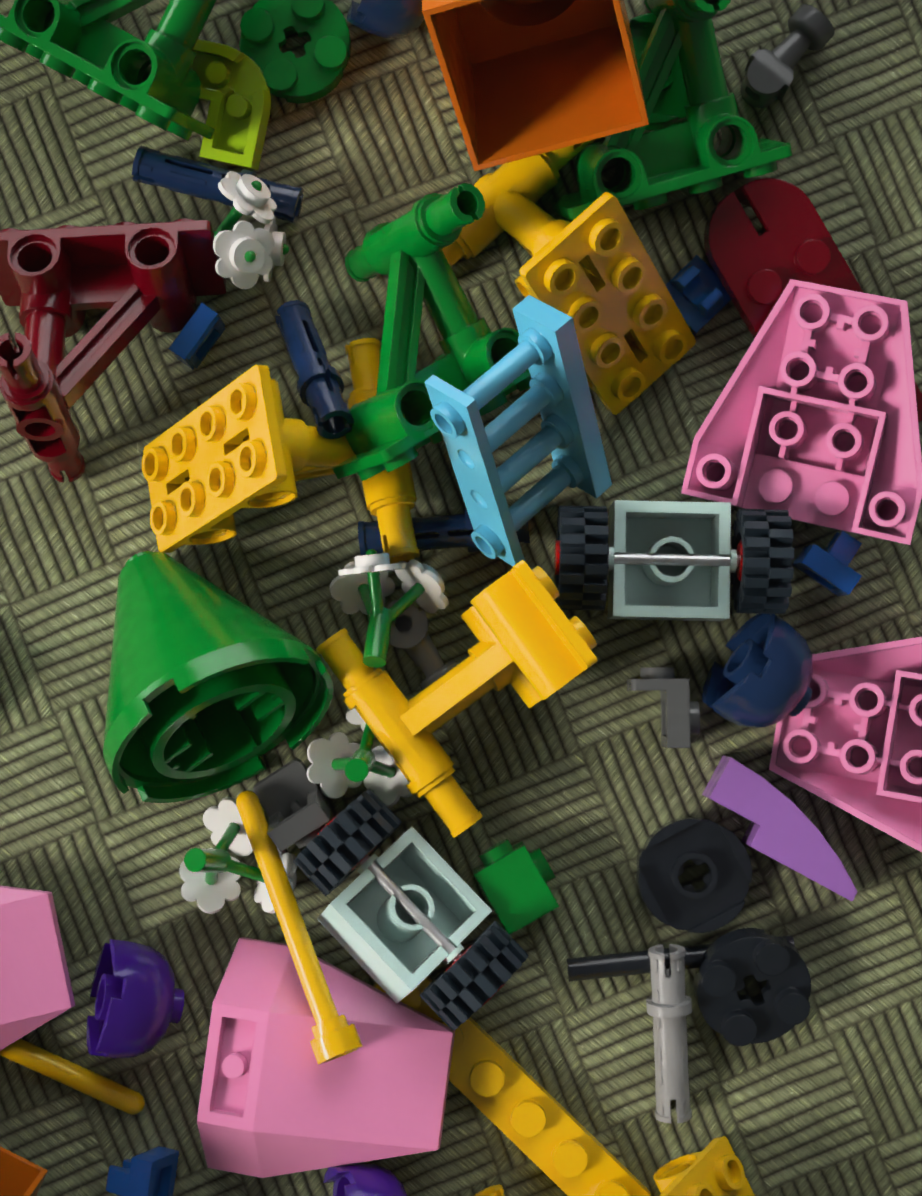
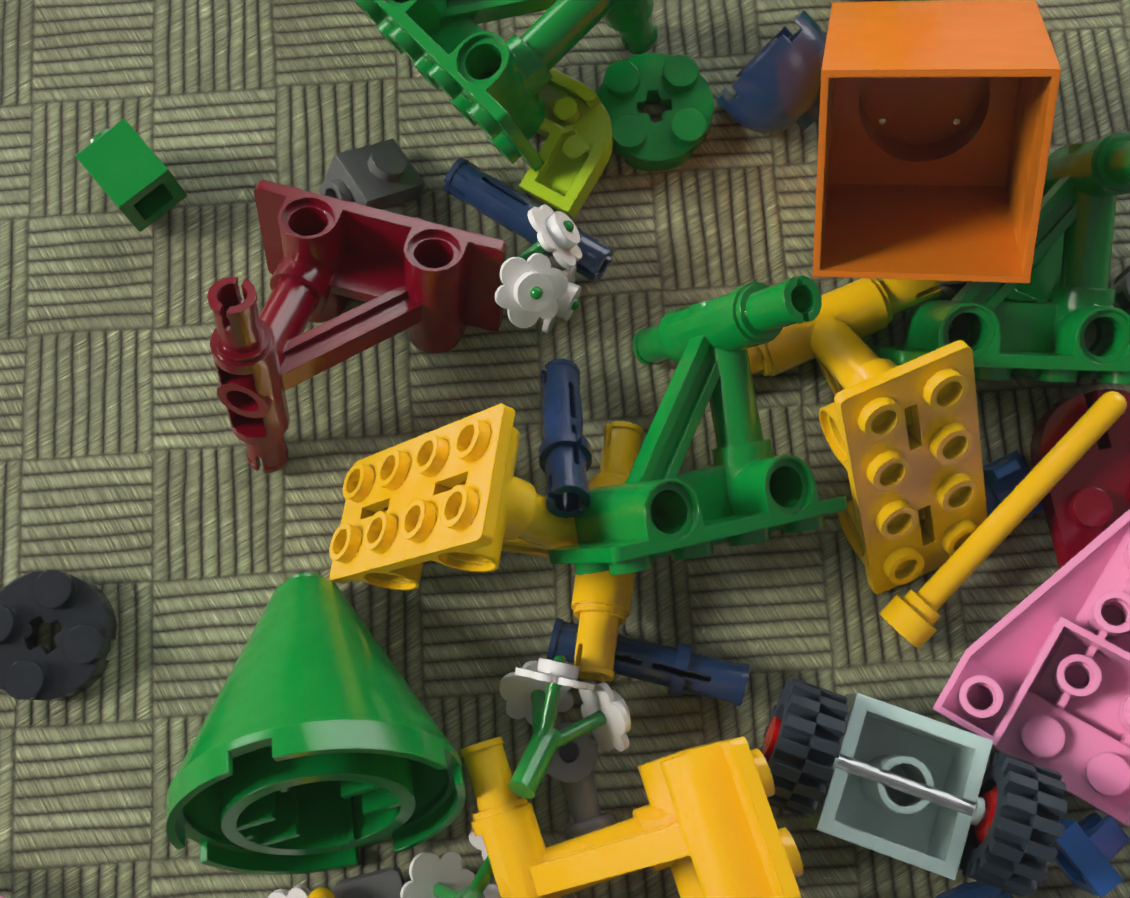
camera: 20 degrees right, 10 degrees down
blue tile [168,303,226,370] -> none
medium azure fence [424,295,612,567] -> none
none -> dark grey bracket [320,139,425,210]
none -> yellow piece [879,391,1127,650]

